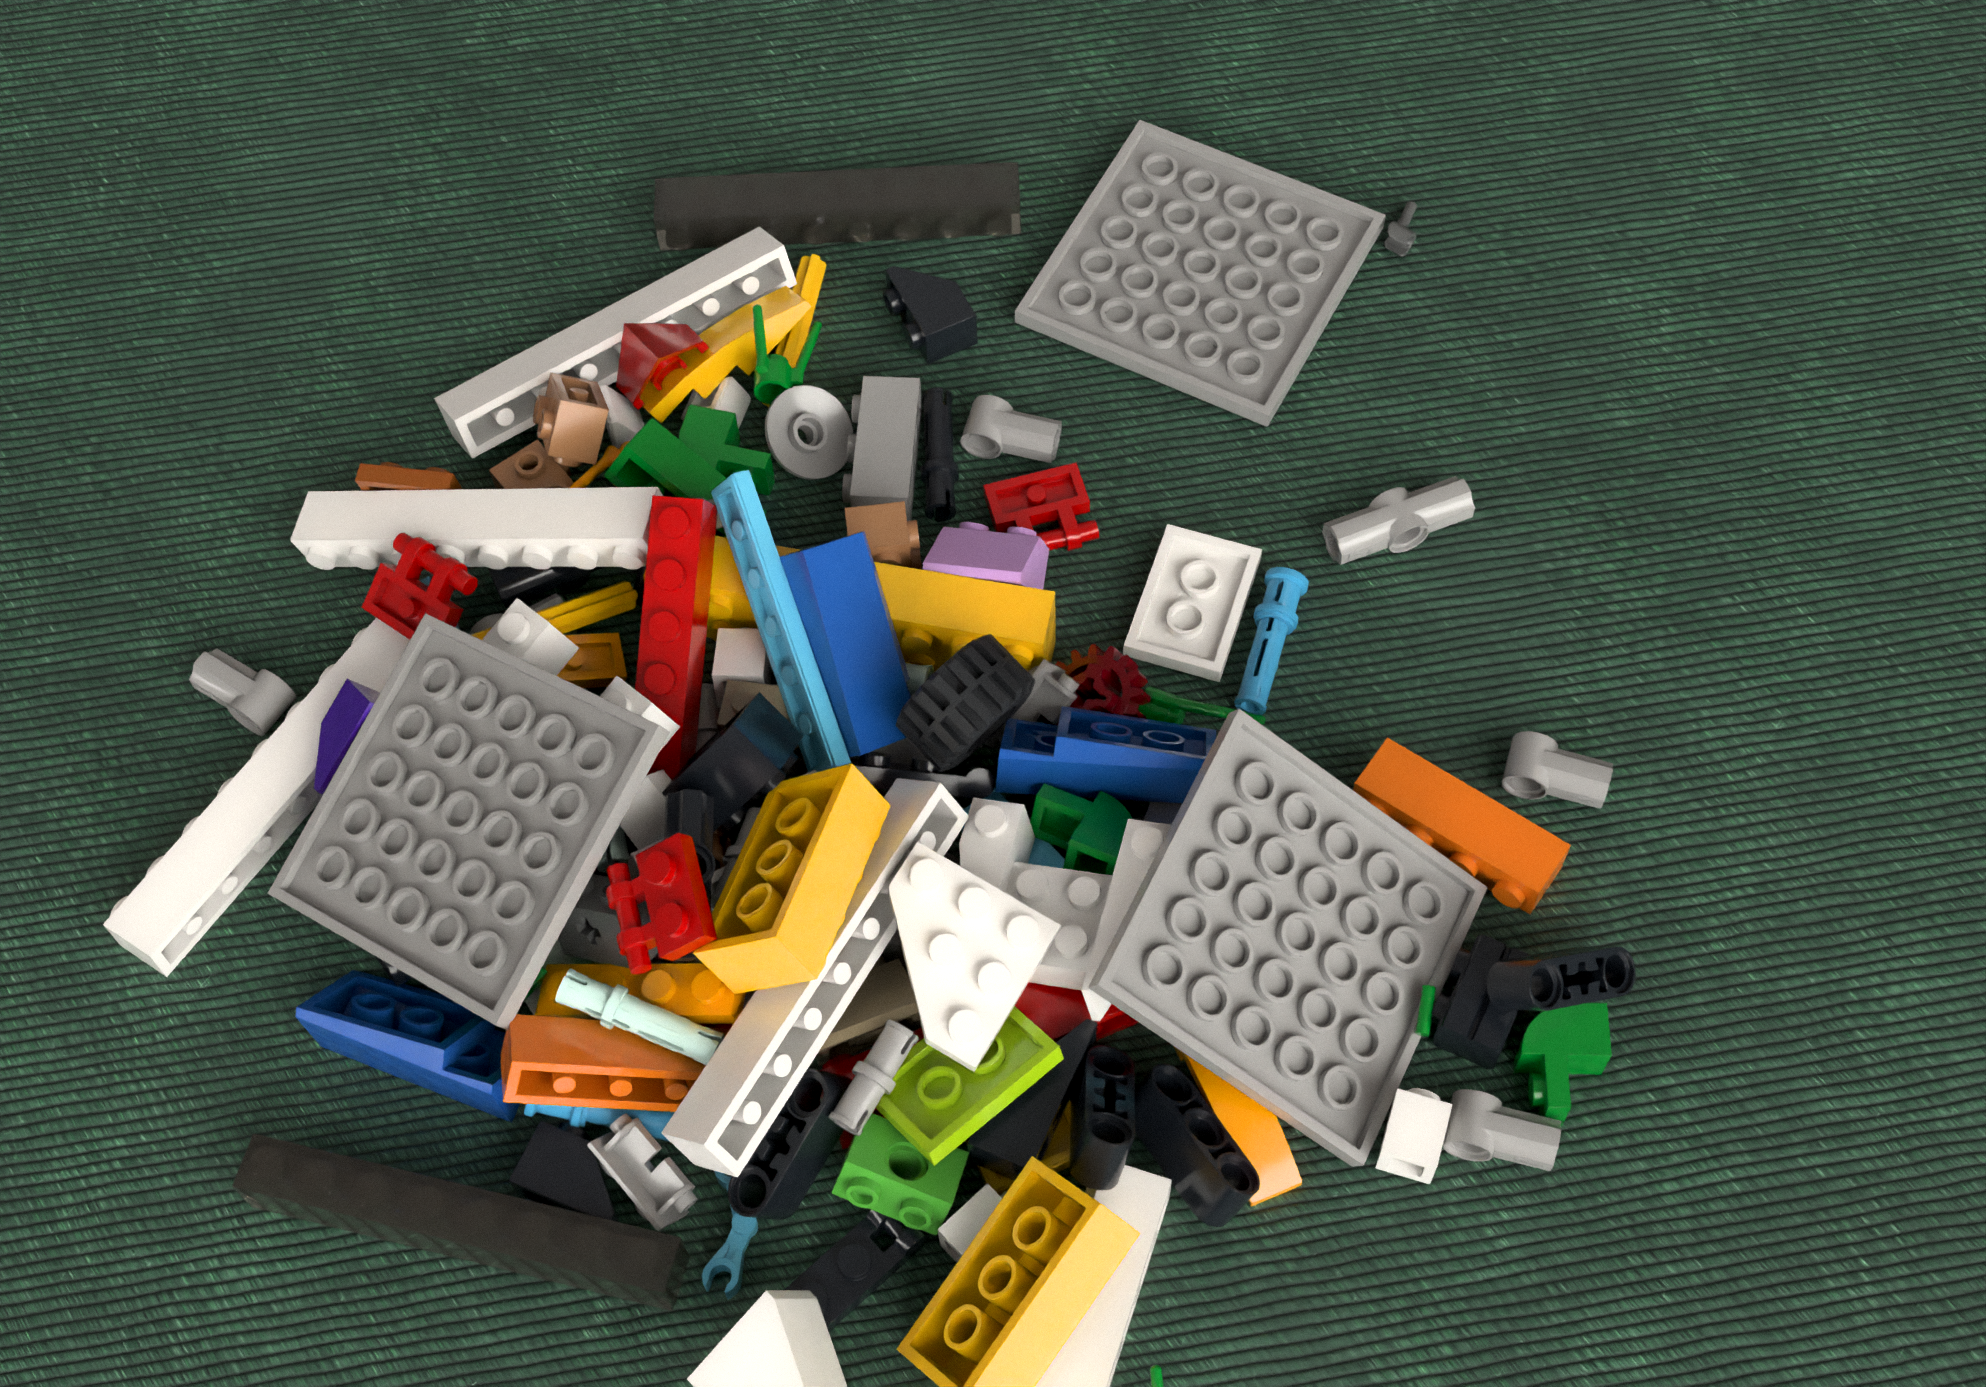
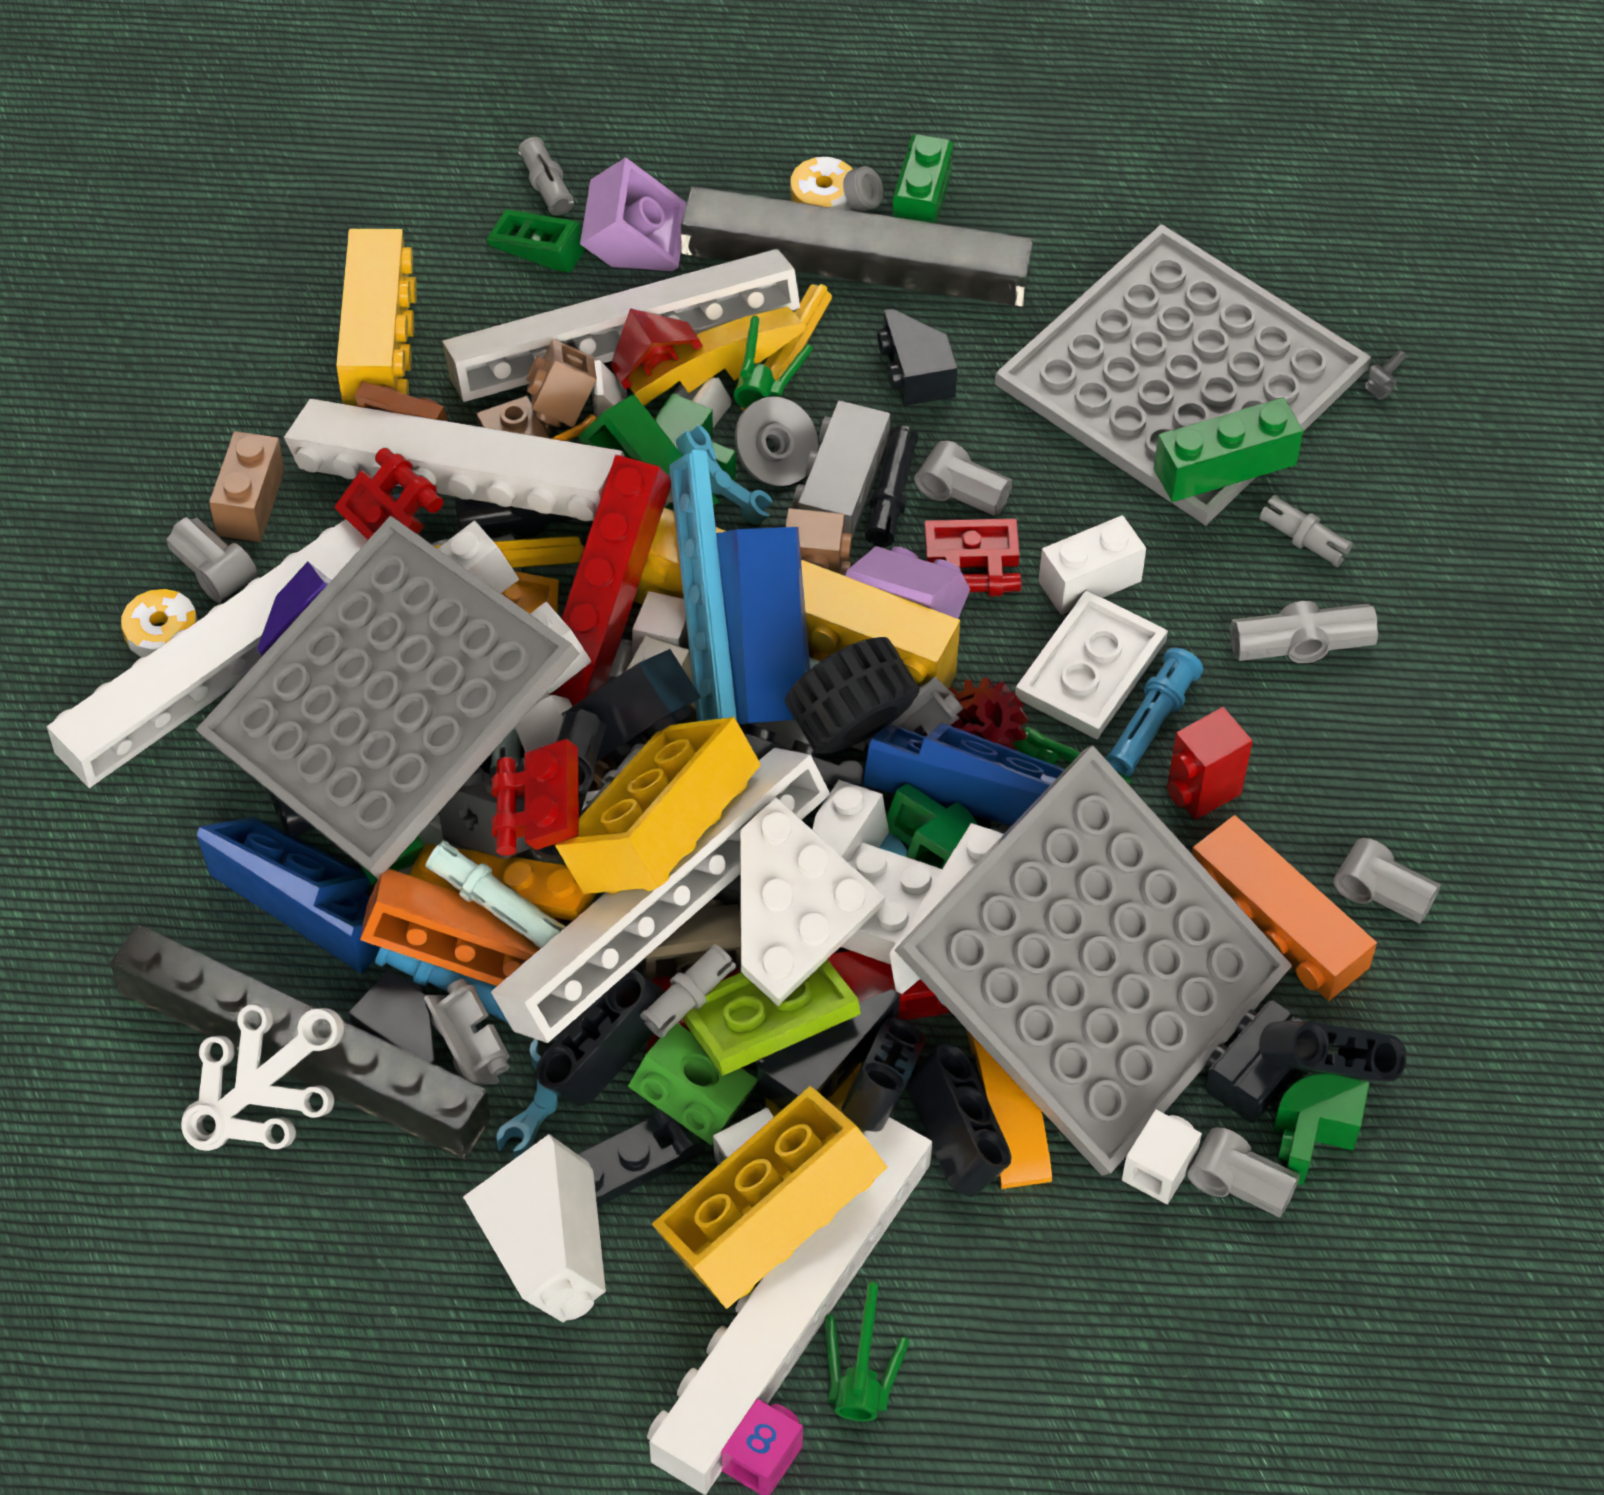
camera: 10 degrees right, 5 degrees down
green piece [1415,985,1436,1036] -> none
none -> piece [121,589,198,657]
none -> white plant [181,1004,344,1151]
none -> medium nougat brick [209,431,285,543]
none -> yellow brick [336,229,417,407]
none -> green slope [486,209,586,273]
none -> light grey pin [518,137,574,216]
none -> lavender slope [580,157,688,271]
none -> medium azure piece [676,425,773,525]
none -> yellow piece [790,157,853,219]
none -> light grey tile [843,166,883,212]
none -> green brick [892,134,954,237]
none -> white brick [1038,515,1146,615]
none -> green brick [1153,397,1304,502]
none -> red brick [1167,707,1253,820]
none -> light grey pin [1259,494,1353,567]

